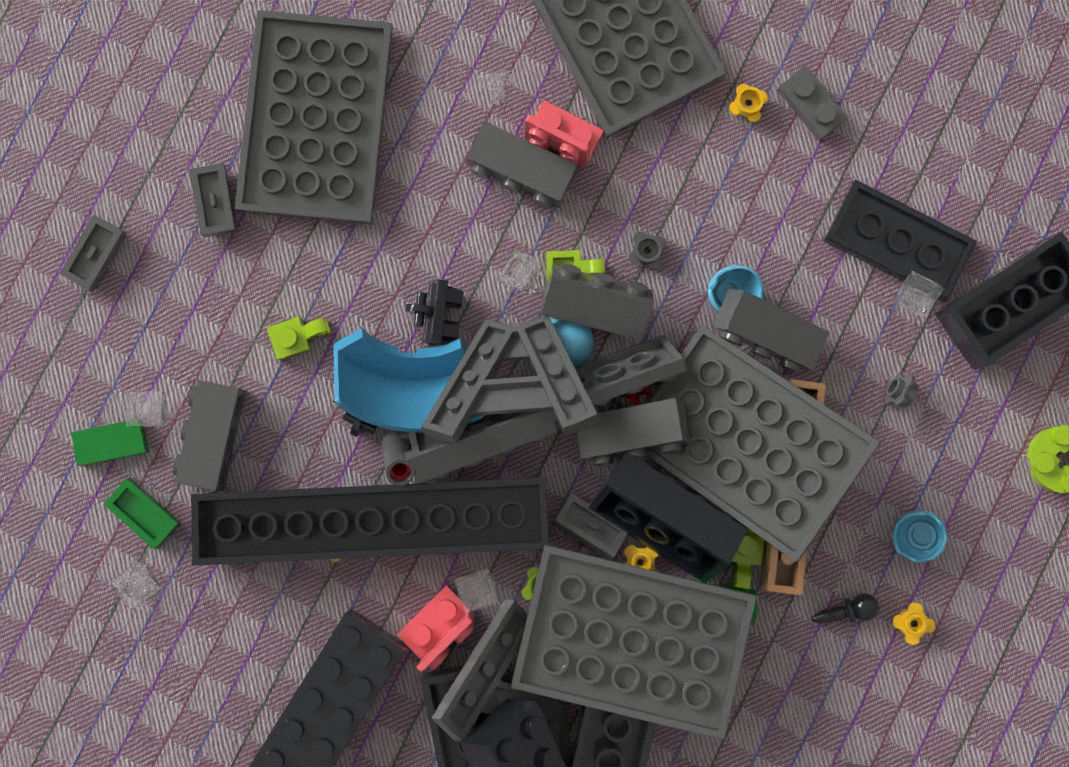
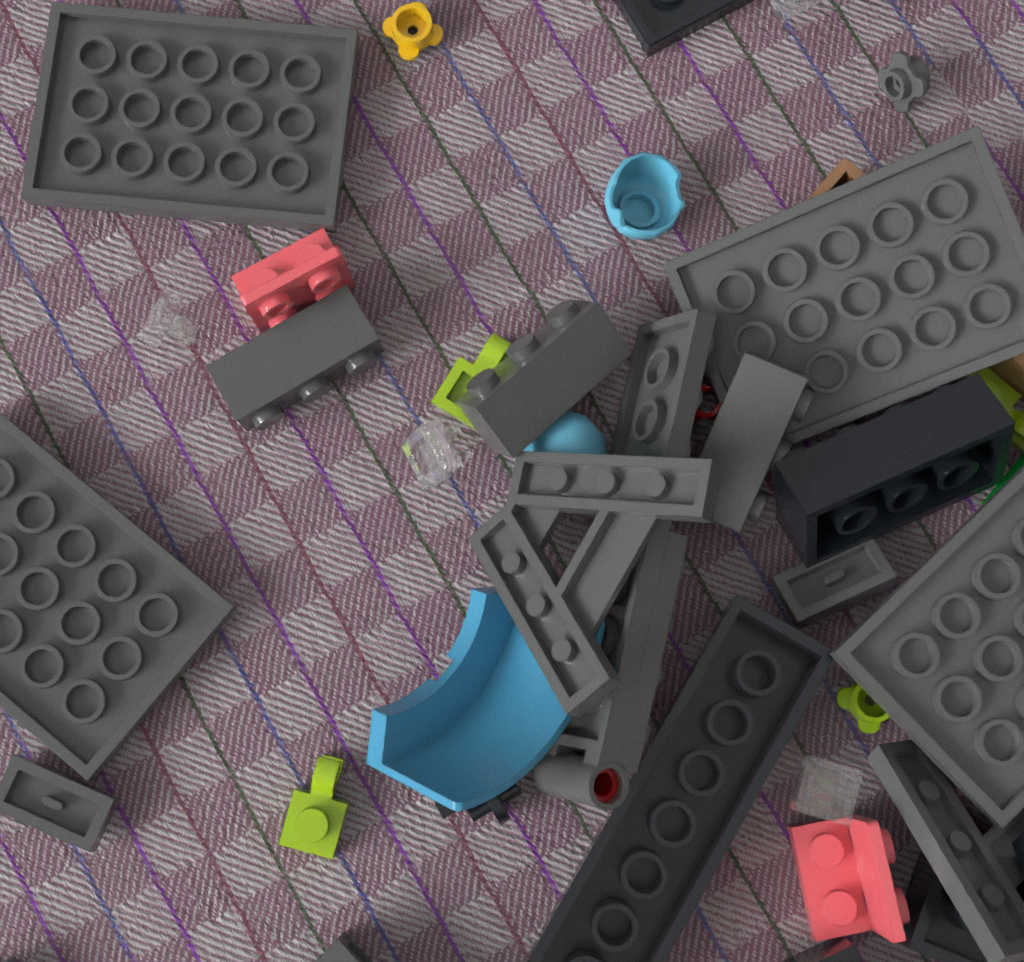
camera: 55 degrees left, 5 degrees down
black hips [405,279,464,344] -> none
yellow plate [624,545,658,571] -> none
dark grey plate [628,232,666,269] -> none
dark grey brick [712,289,830,373] -> none

